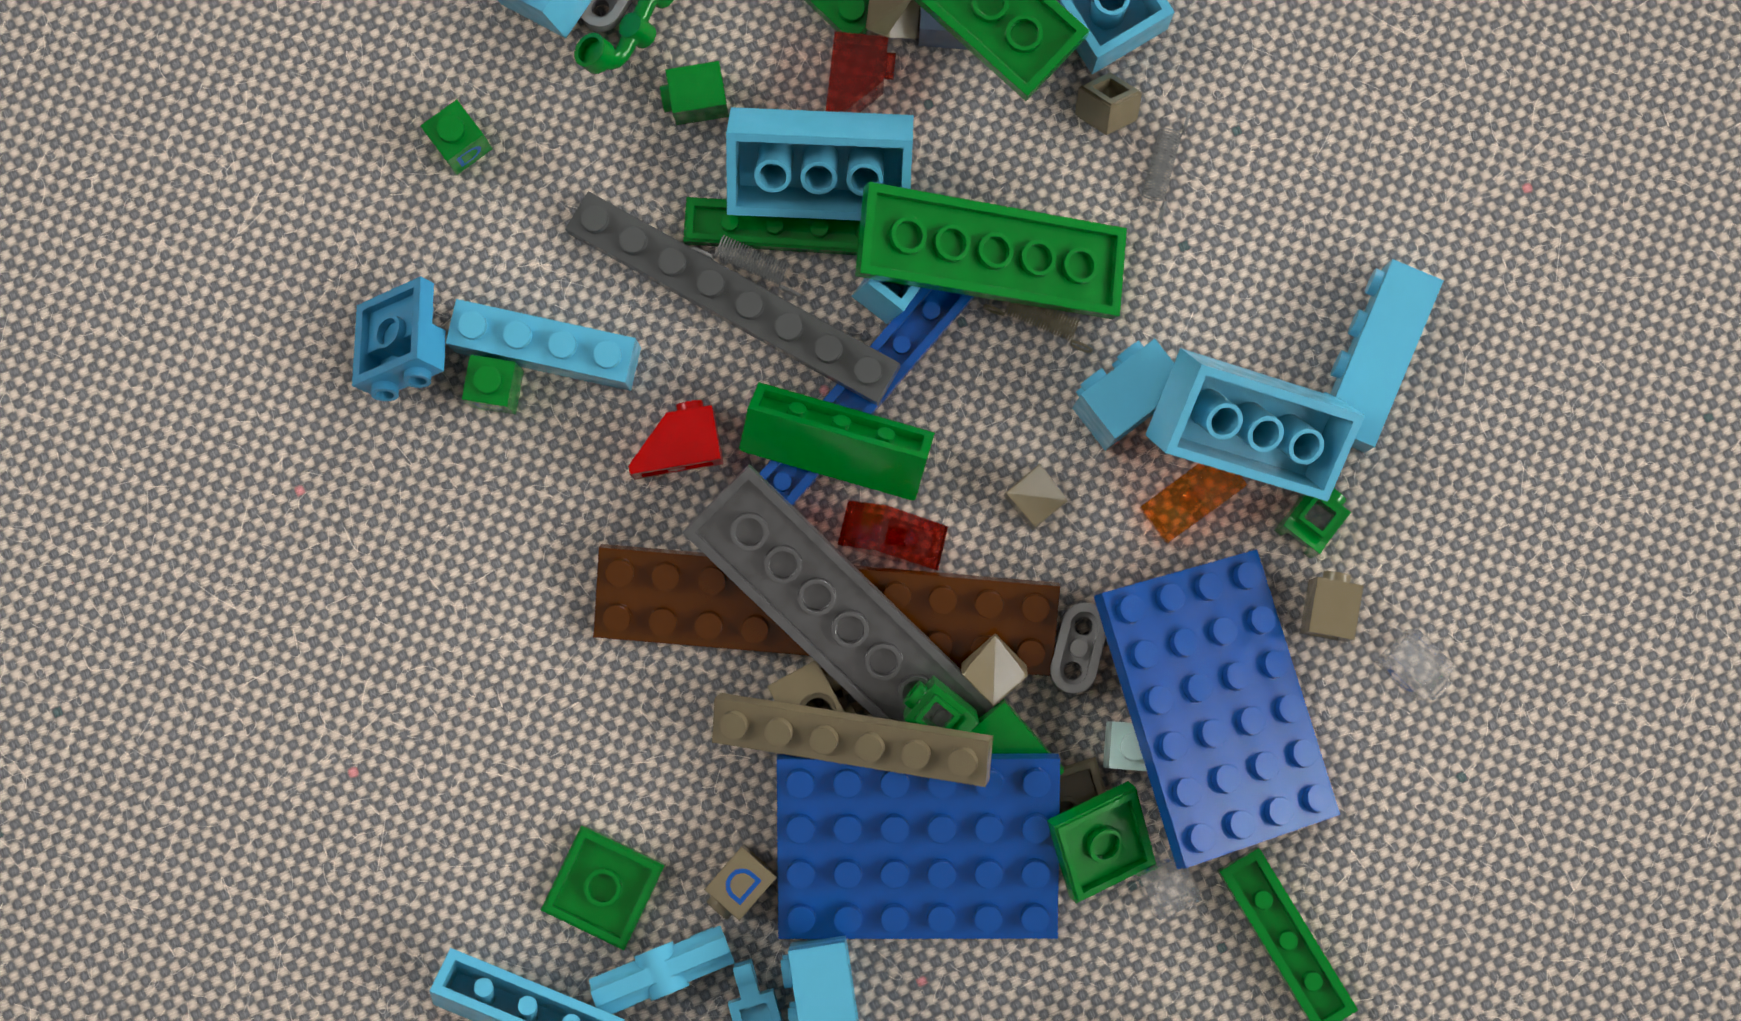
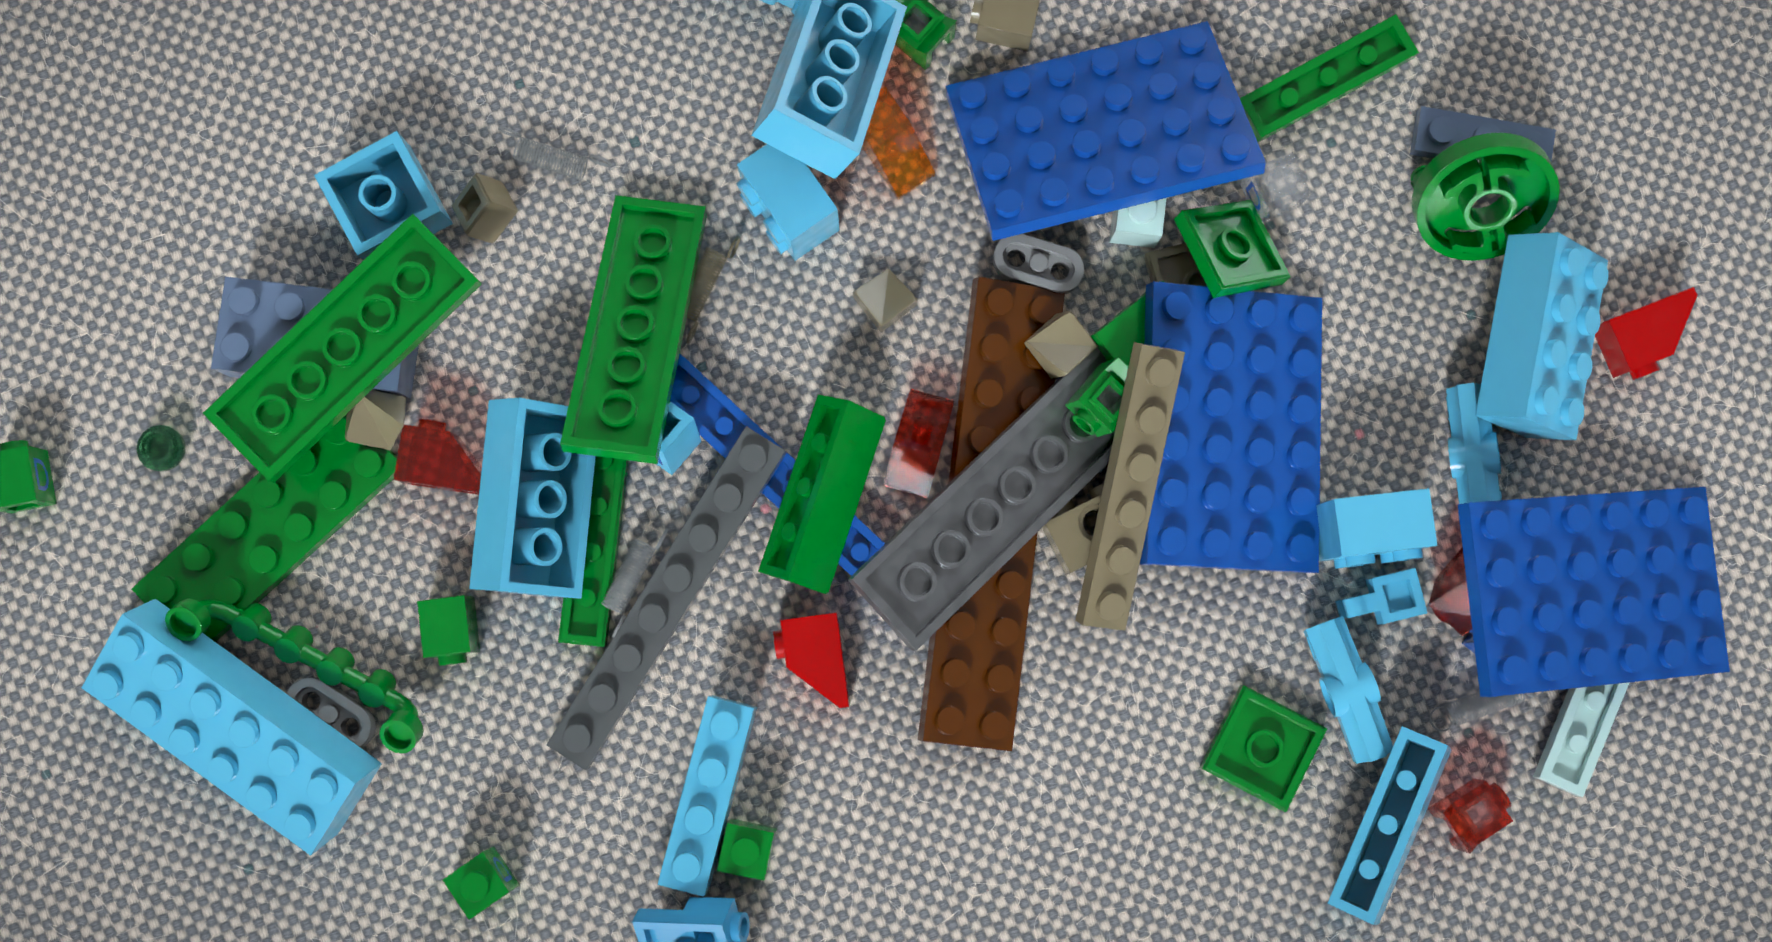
camera: 90 degrees left, 0 degrees up
dark tan brick [704,845,778,921] -> none

